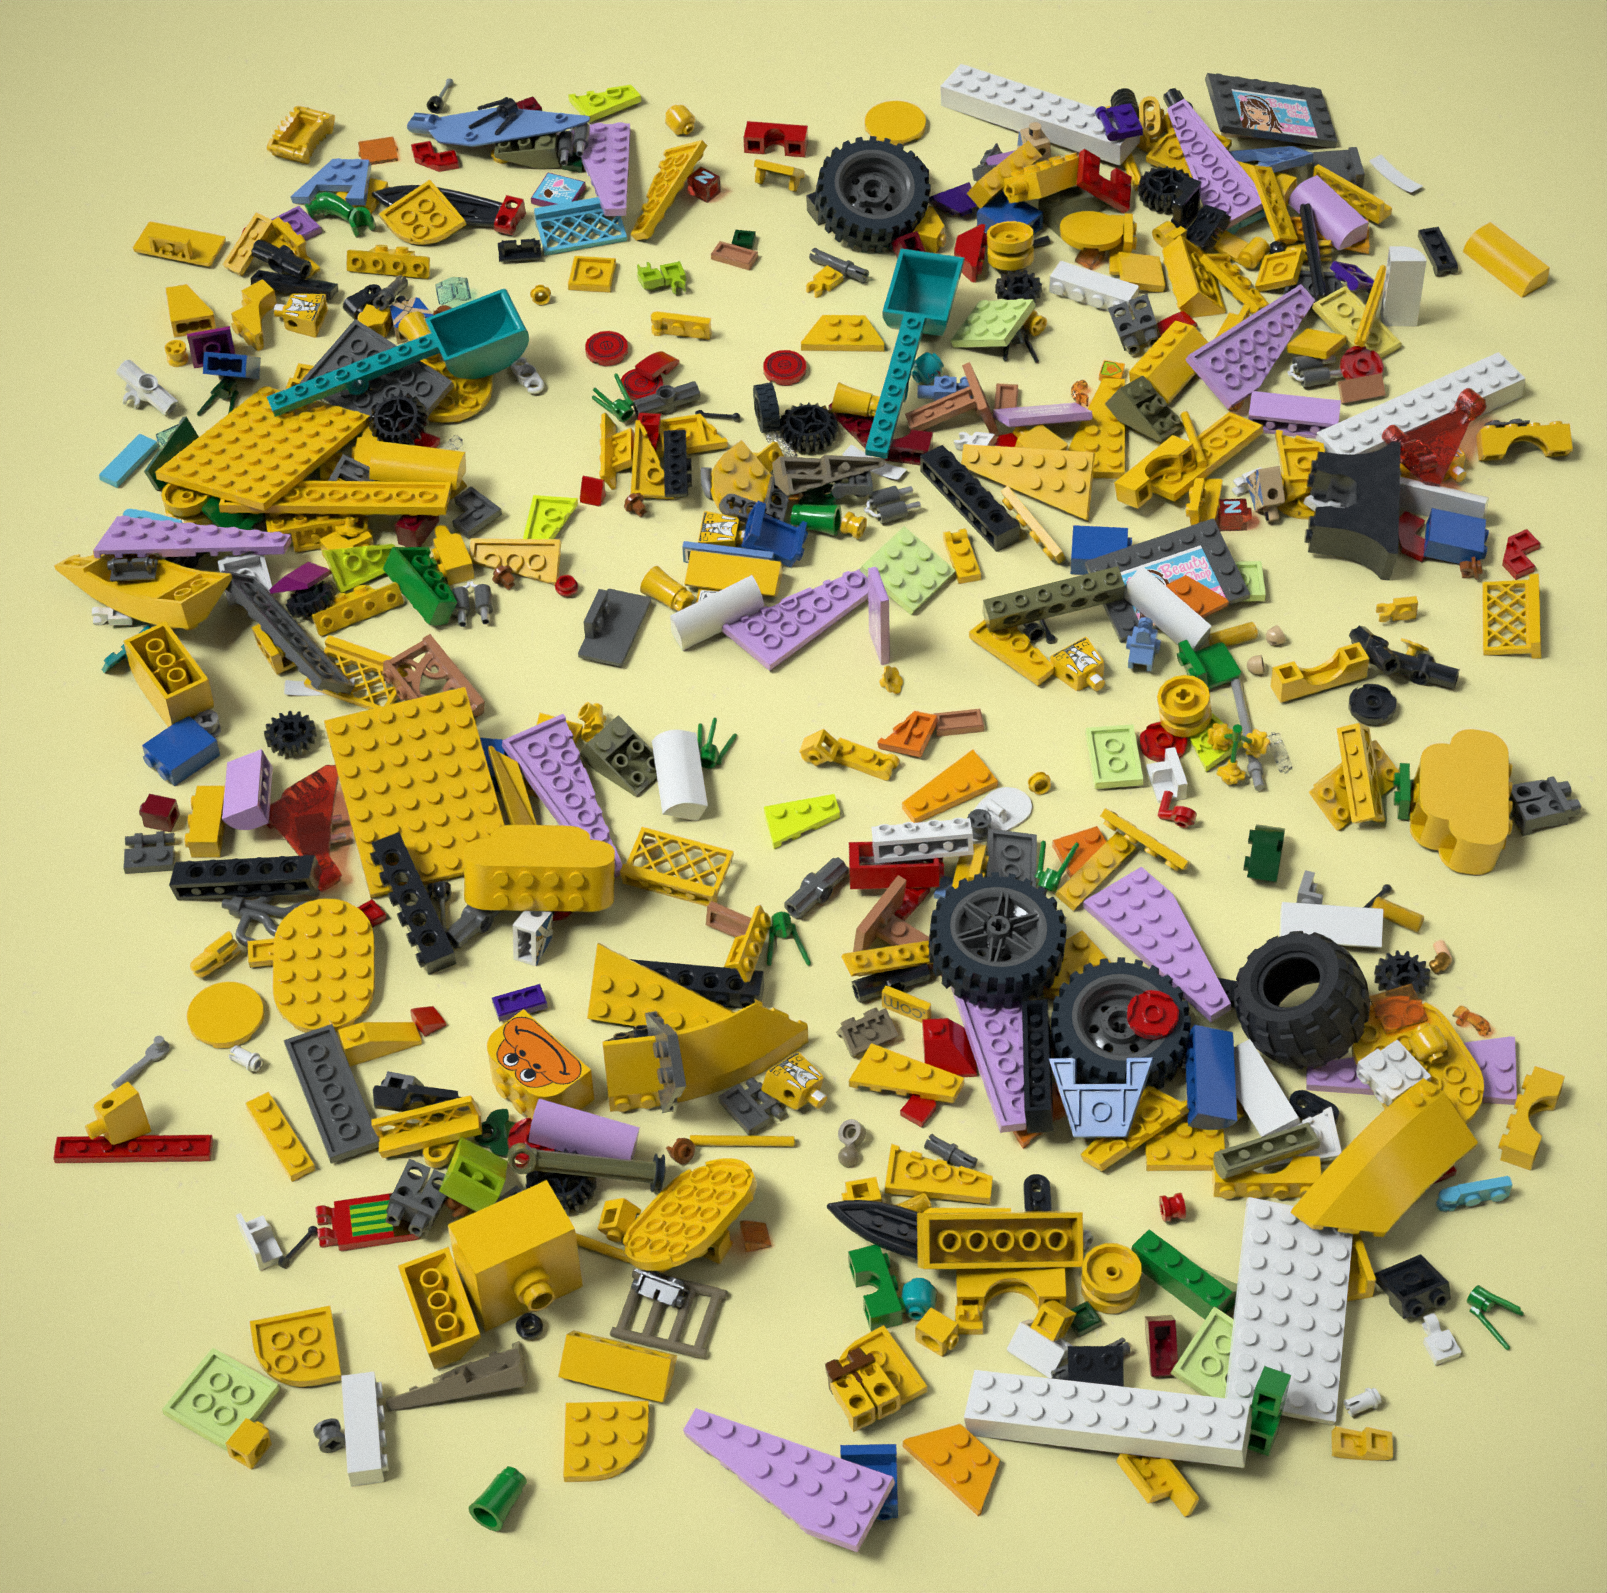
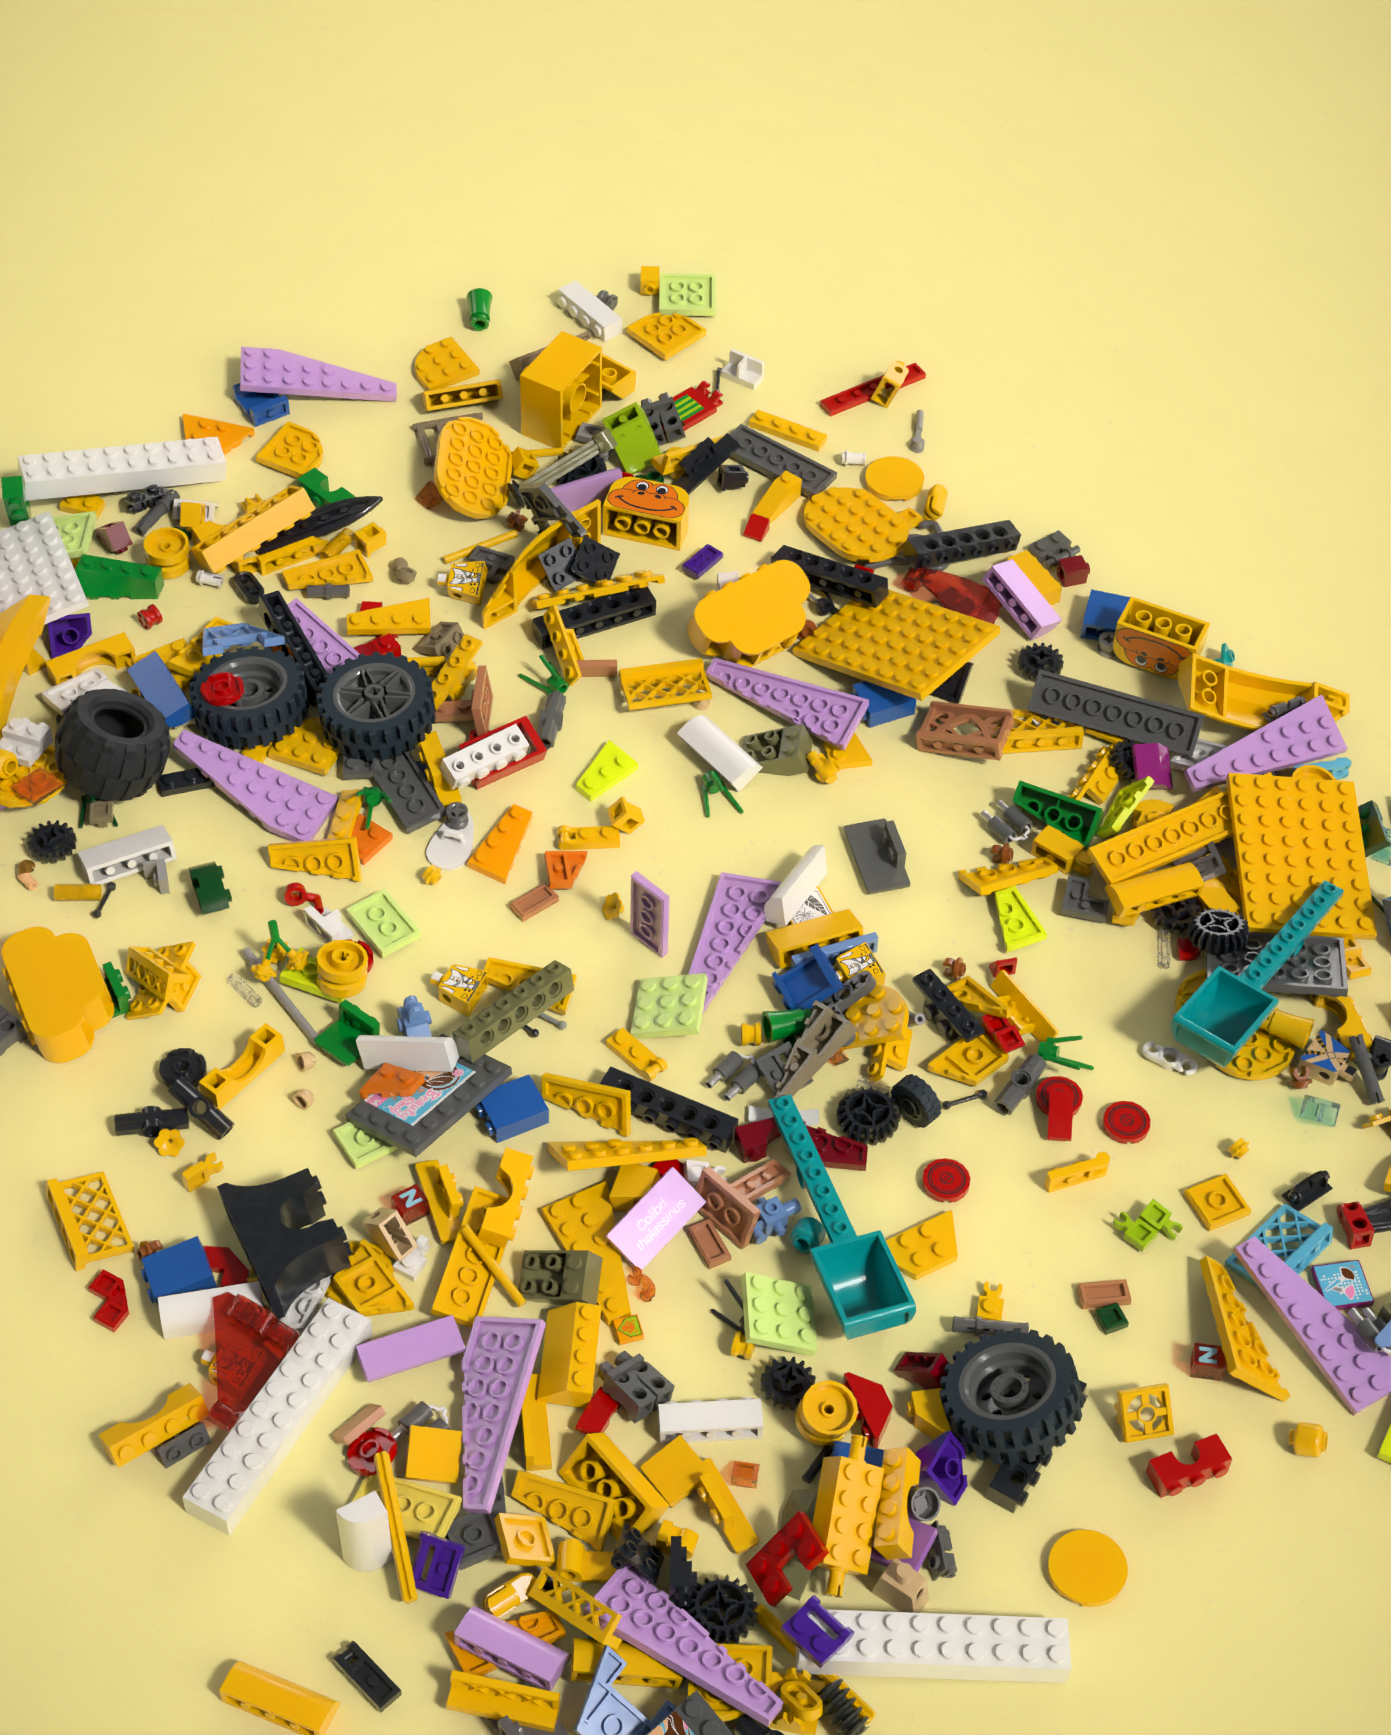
camera: 145 degrees right, 0 degrees up
yellow wedge [488,746,537,825] -> none
red plate [555,575,578,596] -> none
yellow plant [640,566,694,612] -> none
yellow hips [825,1347,900,1432] -> none
yellow plant [832,382,880,417] -> none
yellow brick [915,1308,959,1357] -> none
yellow tile [1060,211,1123,251] -> none
yellow piece [1208,622,1258,647] -> none
olive brick [1213,1122,1321,1179] -> none
black axle [1300,203,1327,301] -> none

